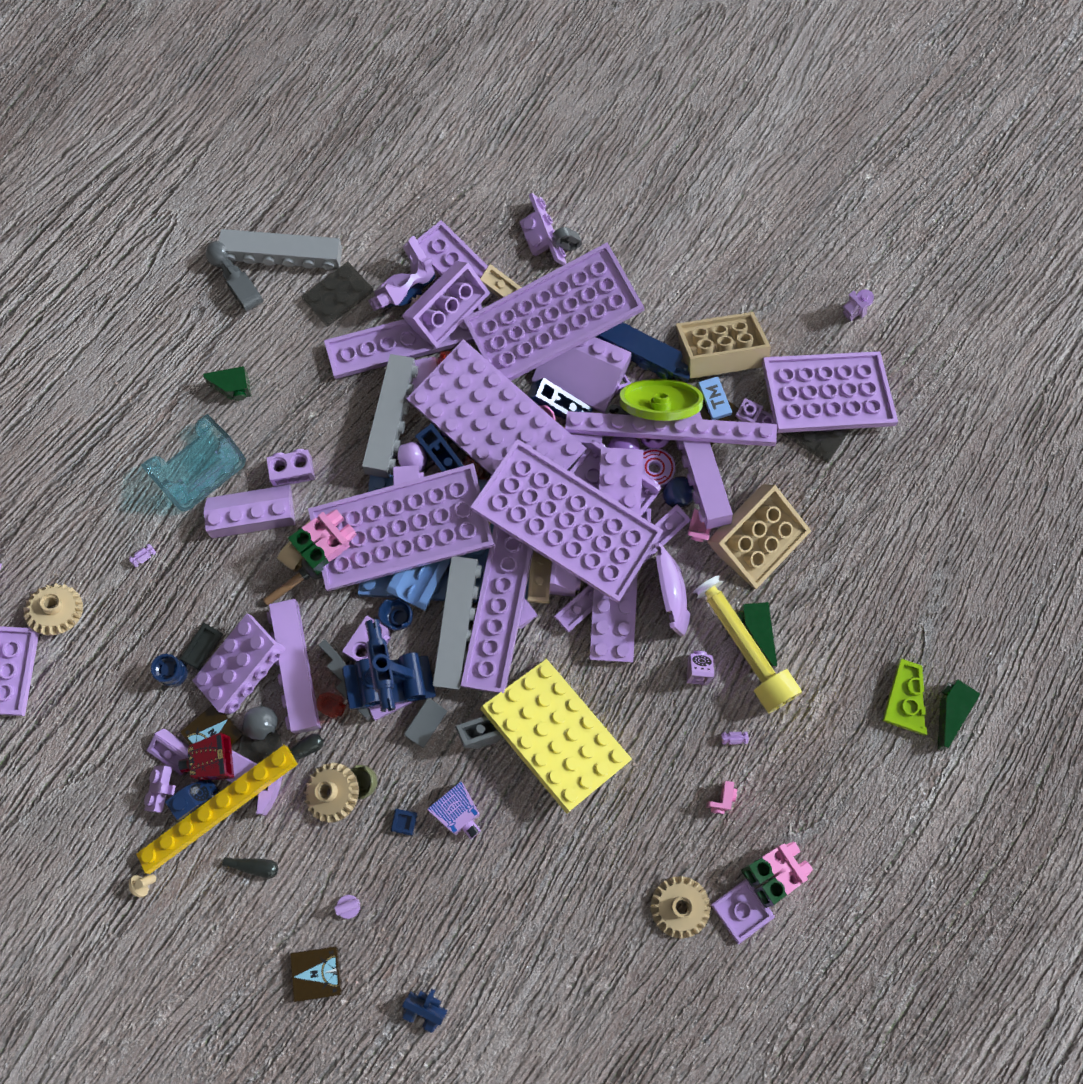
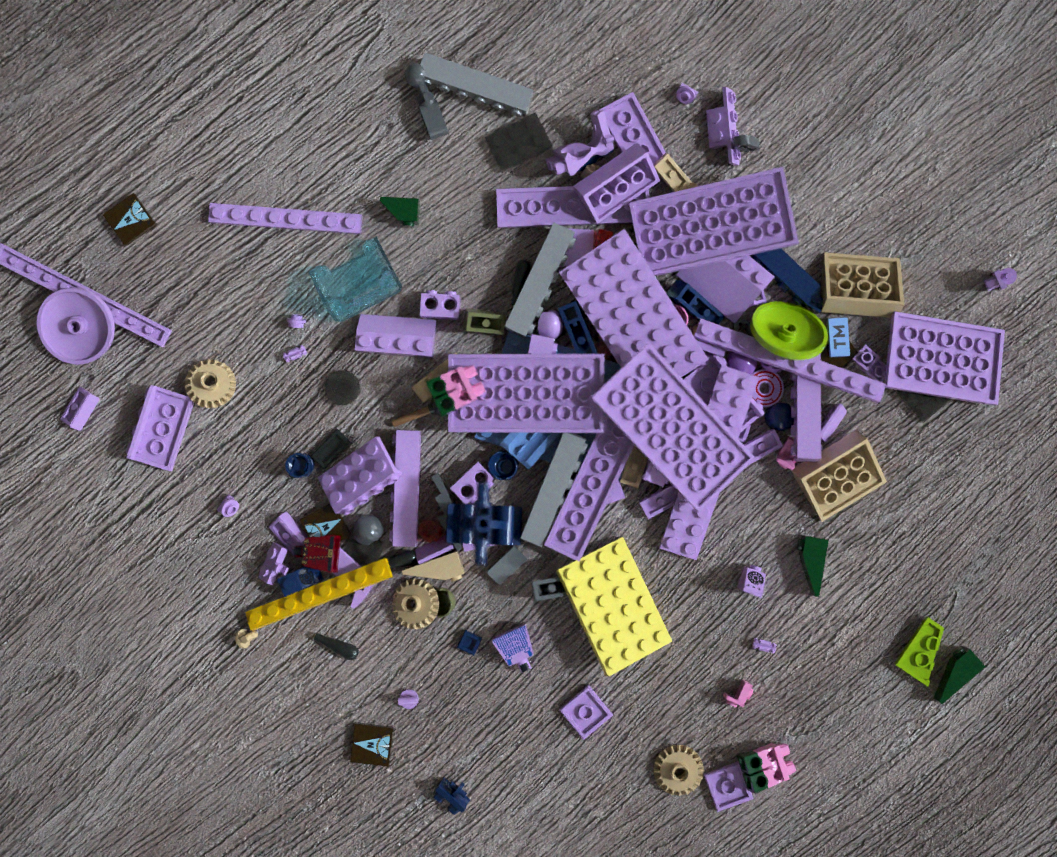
camera: 20 degrees right, 15 degrees up
lavender slope [655,543,690,637] -> none
light yellow piece [693,575,802,714] -> none
none -> lavender plate [208,203,362,235]
none -> lavender plate [217,494,239,517]
none -> lavender plate [286,314,306,328]
none -> clear smoke wheel [325,370,360,406]
none -> tan slope [402,551,465,582]
none -> lavender slope [415,535,454,564]
none -> olive slope [462,308,506,335]
none -> pearl dark grey piece [511,260,531,305]
none -> lavender tile [559,684,613,740]
none -> lavender plate [676,83,698,104]
none -> lavender slope [821,403,847,443]

